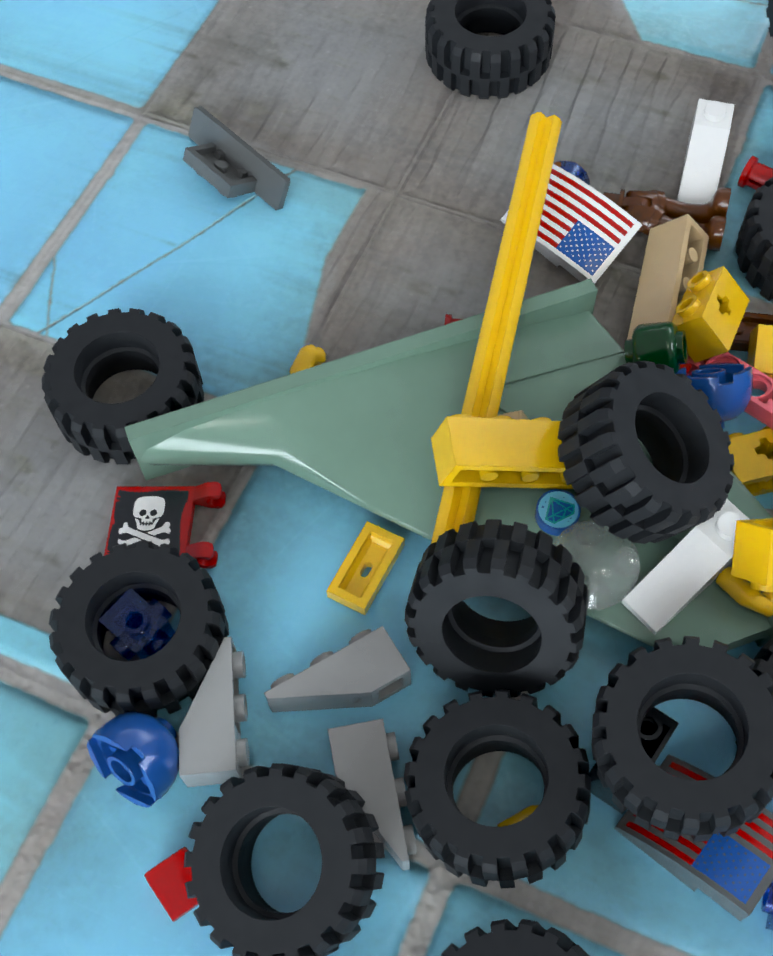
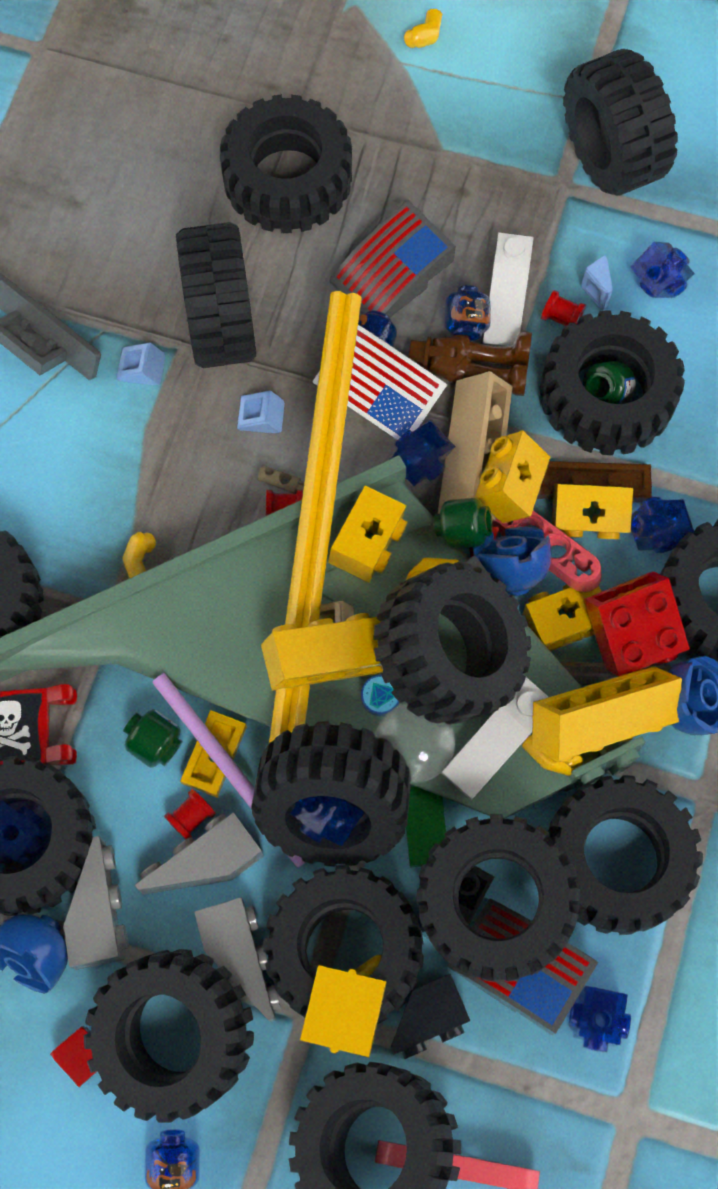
camera: 10 degrees left, 10 degrees up
none -> light blue slope [116,342,165,385]
none -> dark green head [123,709,183,768]
none -> lavender bar [152,673,305,868]
none -> red bush [163,789,216,840]
none -> black tyre [176,222,257,368]
none -> light blue slope [237,390,285,433]
none -> dark tan pin [258,465,304,493]
none -> clear blue brick [290,796,364,846]
none -> yellow piece [300,965,387,1058]
none -> yellow brick [328,485,408,583]
none -> slope [330,200,456,329]
none -> clear blue brick [389,421,456,486]
none -> black slope [390,974,470,1060]
none -> green tile [406,786,446,868]
none -> clear blue head [445,285,491,341]

